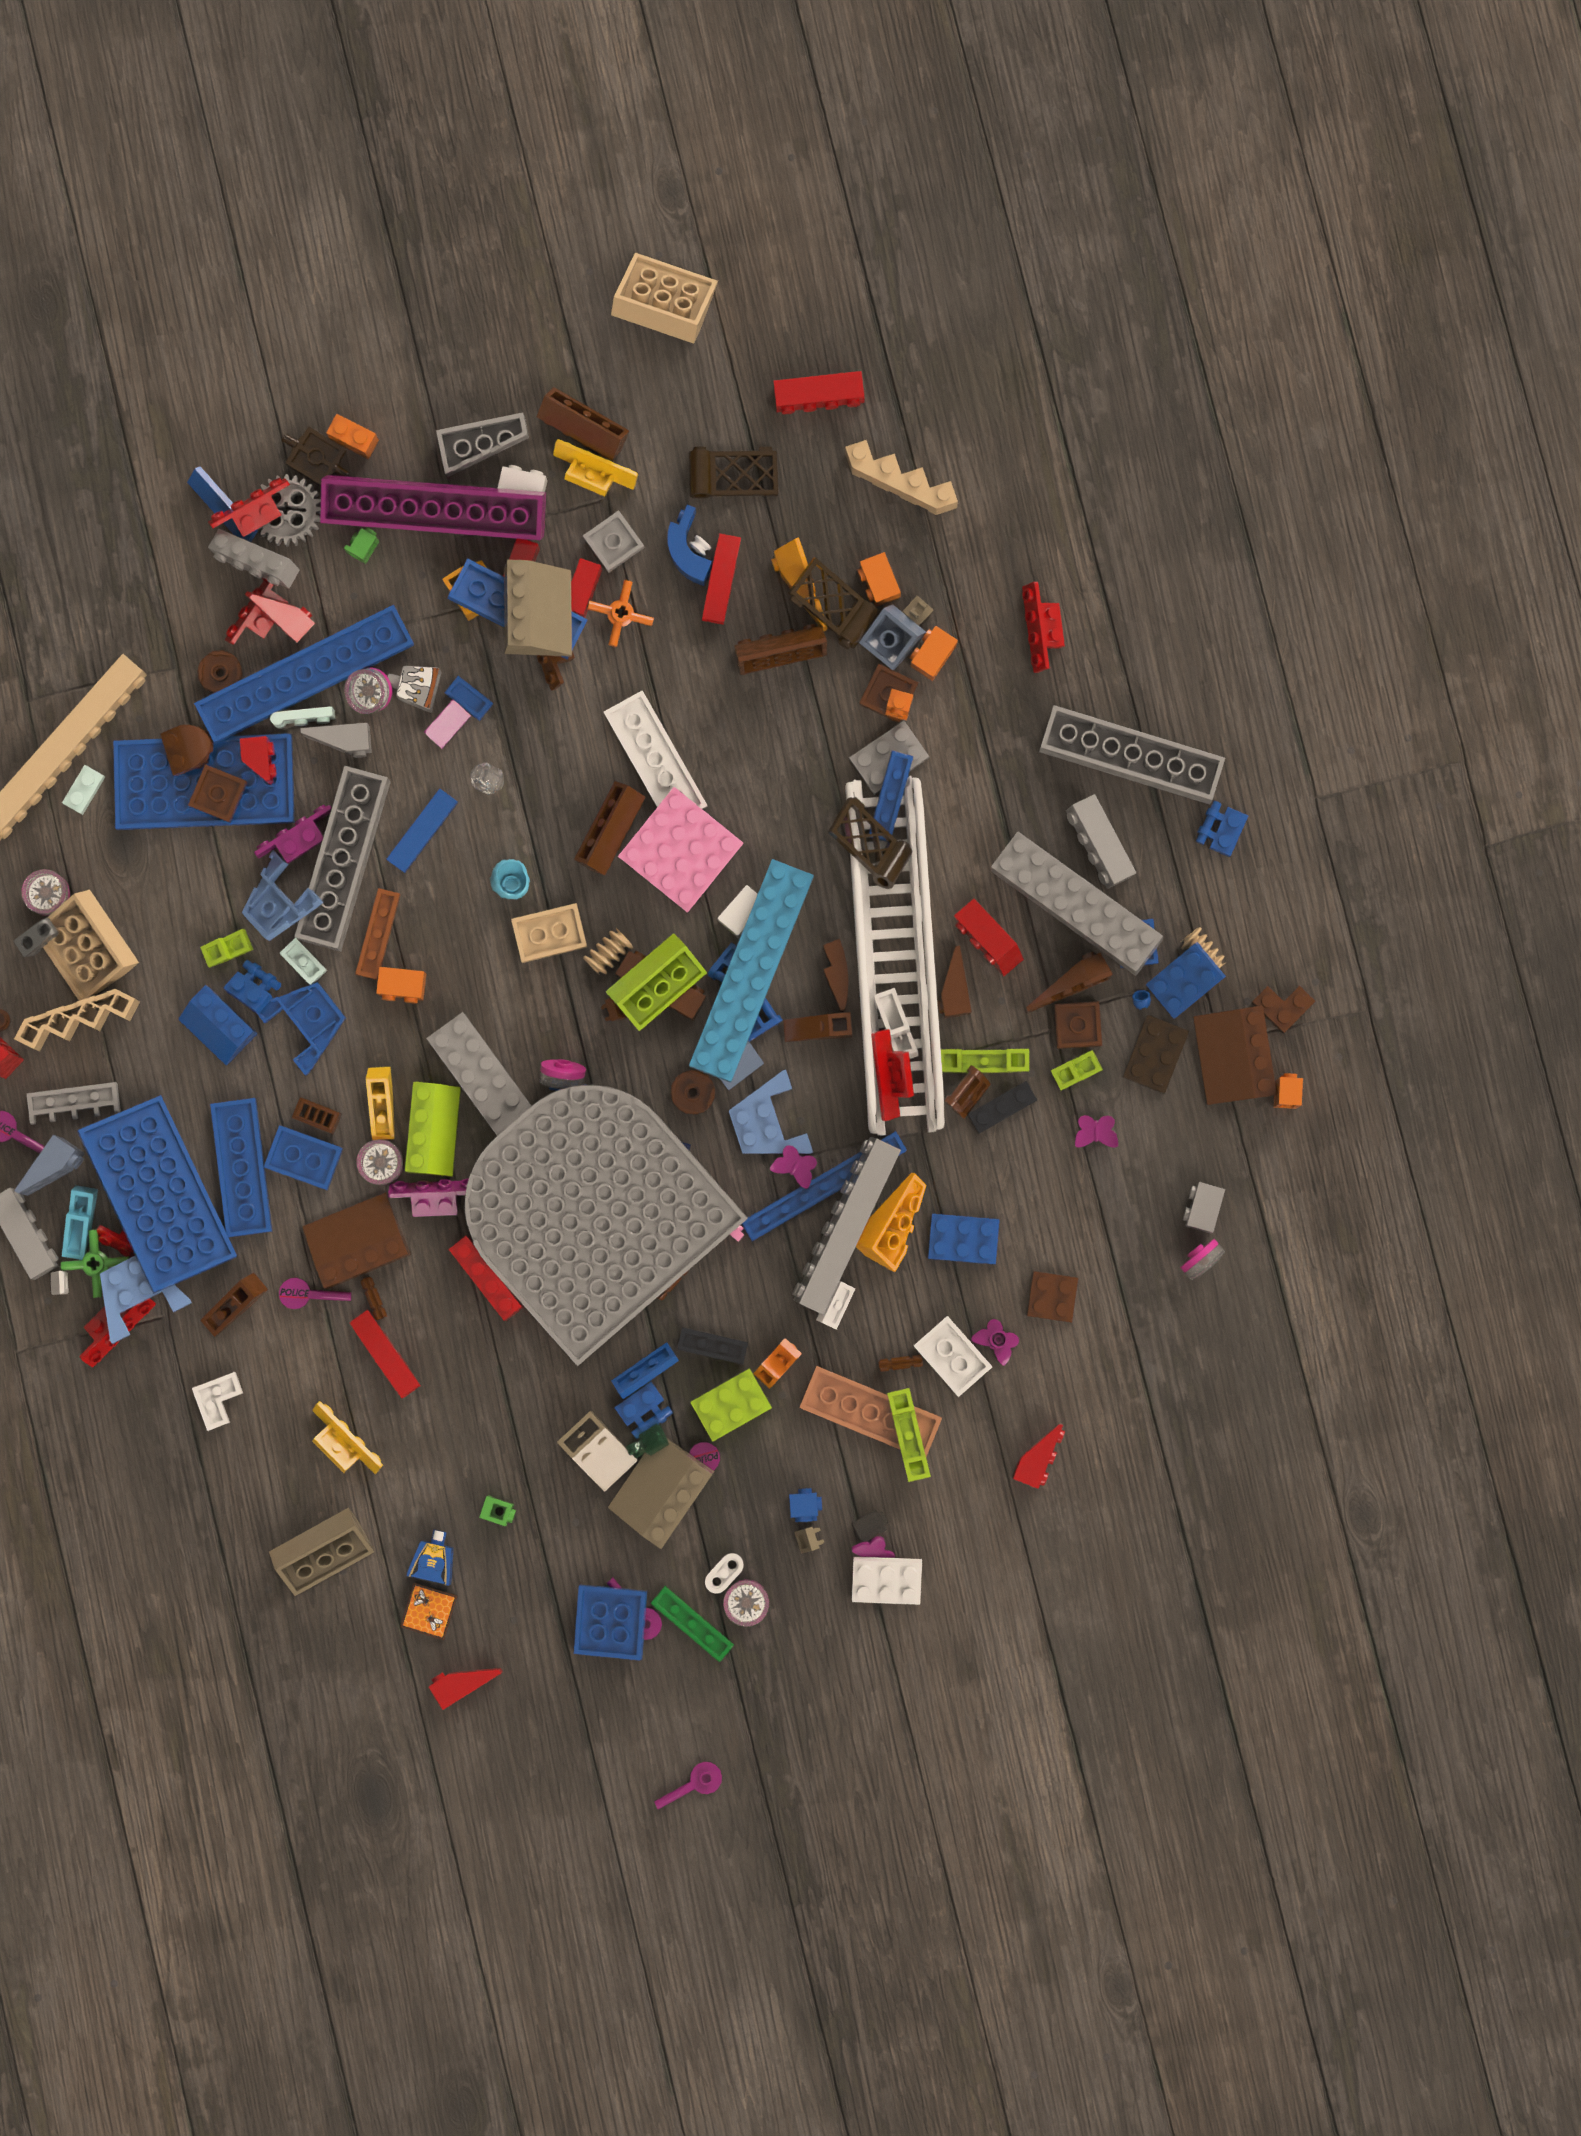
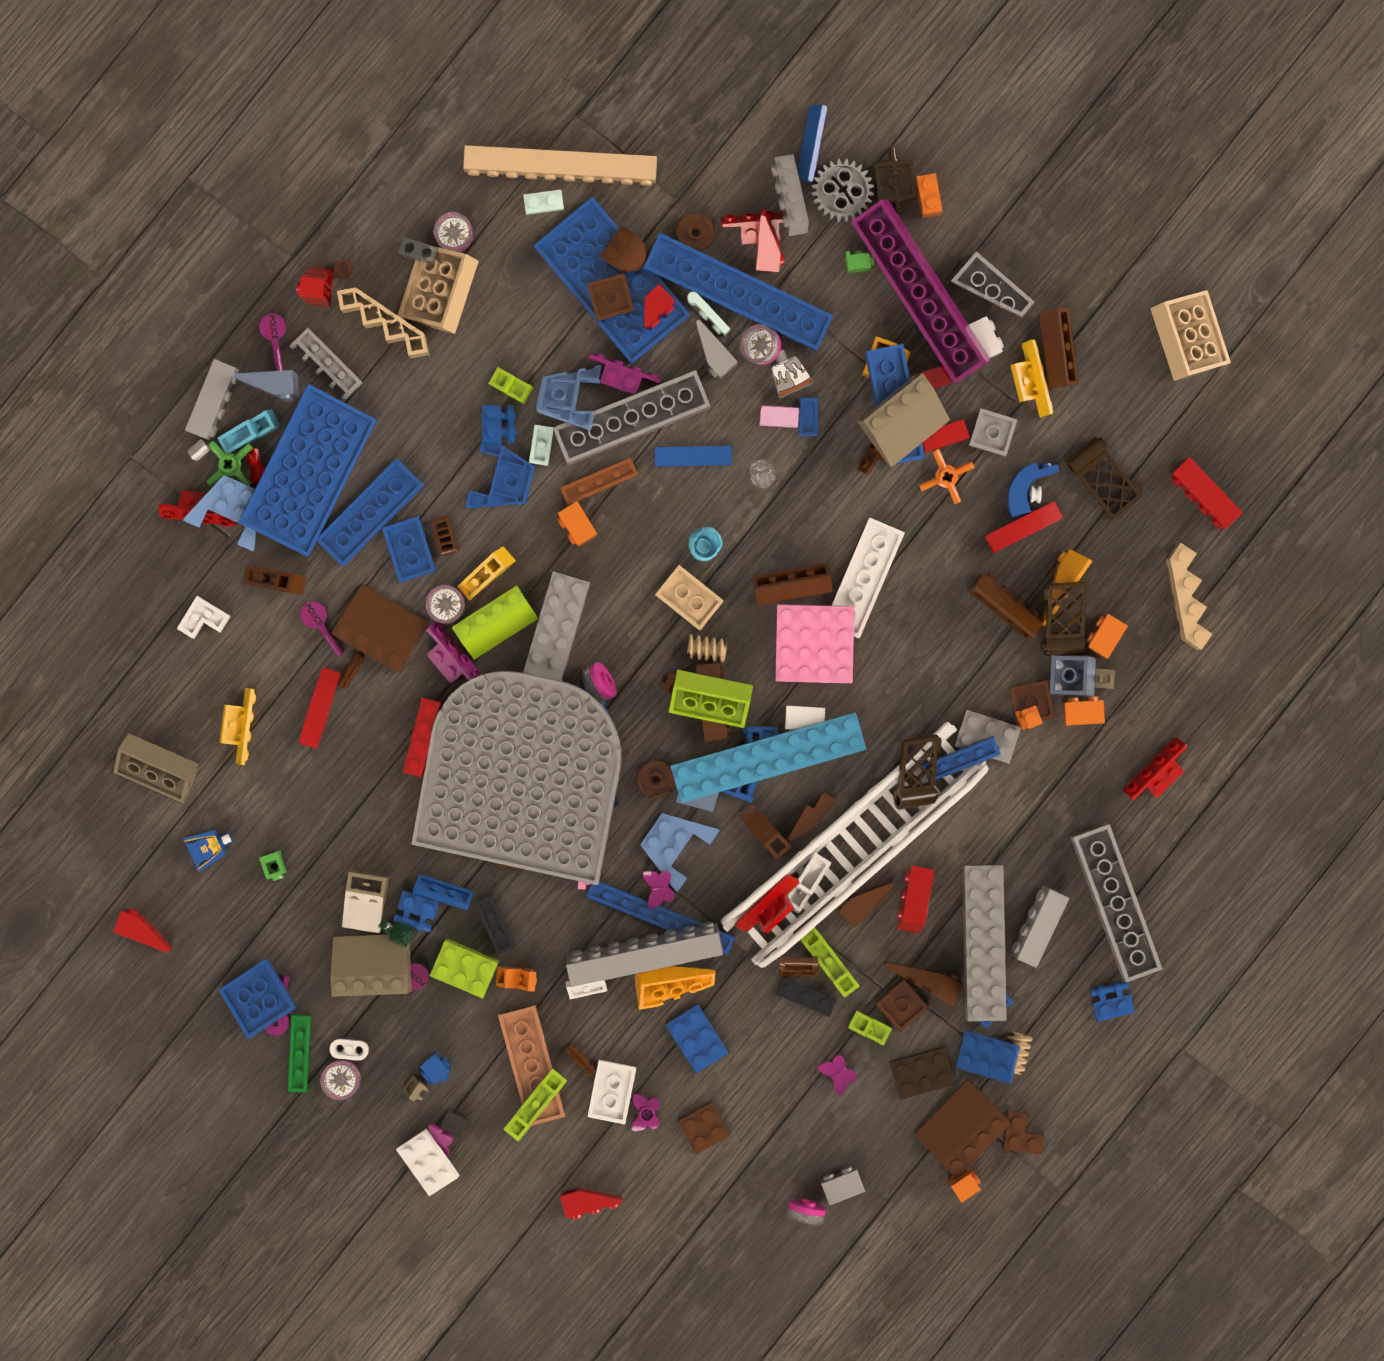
camera: 40 degrees right, 5 degrees up
blue slope [178,985,258,1066] -> none
red bracket [208,478,290,537] -> none
tile [400,1583,458,1640] -> none
magenta piece [654,1762,722,1809] -> none
blue hinge [1132,990,1151,1010] -> none

